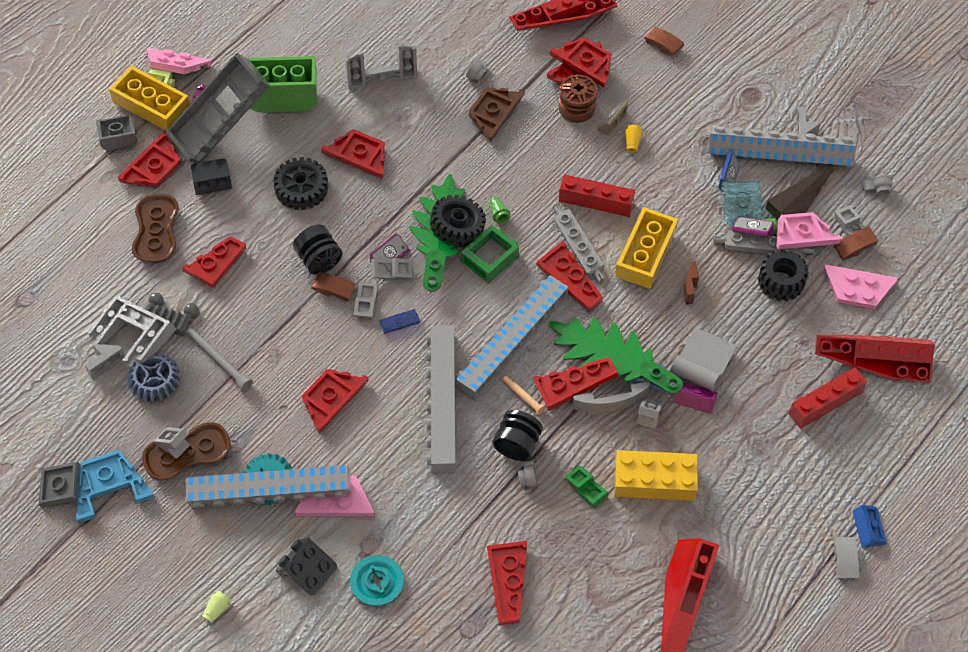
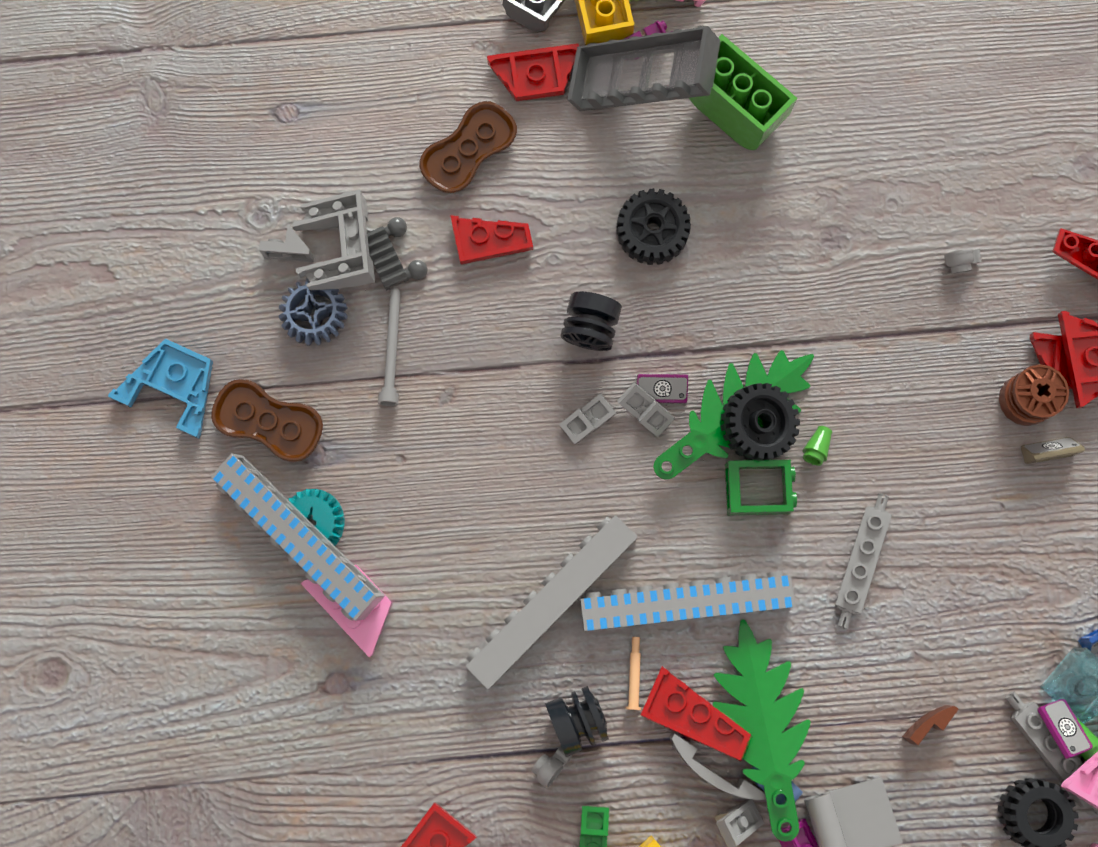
camera: 45 degrees right, 20 degrees up
dark grey plate [38,461,81,508] -> none
light grey slope [153,427,189,458] -> none
black bracket [191,158,232,195] -> none
yellowish green cone [202,591,231,623] -> none
black bracket [275,538,337,595] -> none
red wing [301,369,369,433] -> none
copper slope [311,272,355,302] -> none
red wing [321,129,385,178] -> none
light grey wedge [345,43,417,90] -> none
teal gear [350,555,404,607] -> none
clear blue piece [379,309,420,334] -> none
reddish brown wing [468,87,525,142] -> none
red wing [536,240,603,312] -> none
red brick [559,174,636,217] -> none
yellow brick [615,207,678,289] -> none
yellow cone [625,125,643,153] -> none

